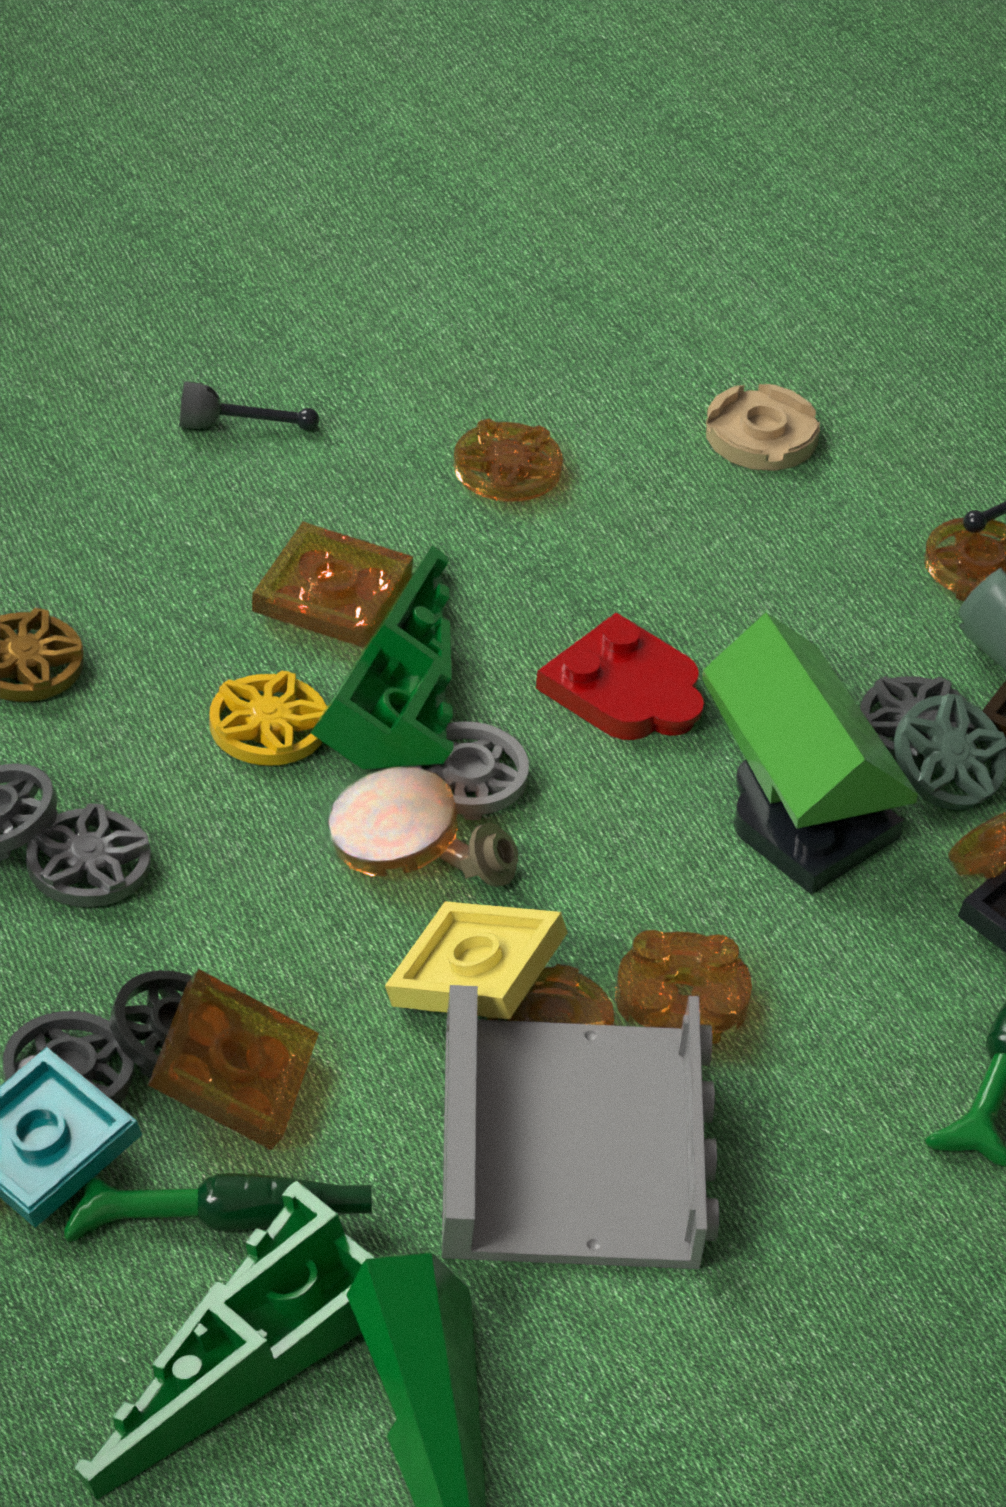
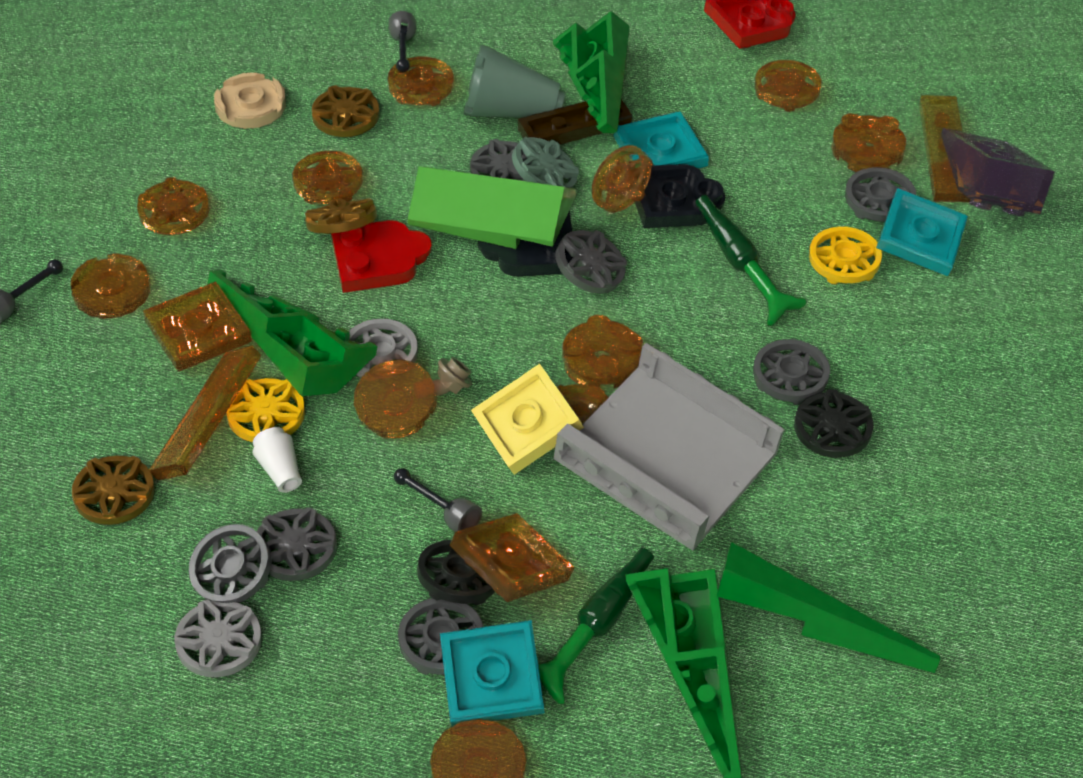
camera: 50 degrees left, 5 degrees up
none -> clear orange tile [71,253,151,319]
none -> clear orange tile [149,345,261,480]
none -> white cone [252,427,302,493]
none -> clear orange wheel [292,151,363,204]
none -> pearl gold wheel [305,198,377,234]
none -> pearl gold wheel [312,85,379,137]
none -> hinge [394,468,482,536]
none -> flat silver wheel [556,230,627,293]
none -> dark grey wheel [753,339,830,405]
none -> pearl dark grey wheel [794,389,874,458]

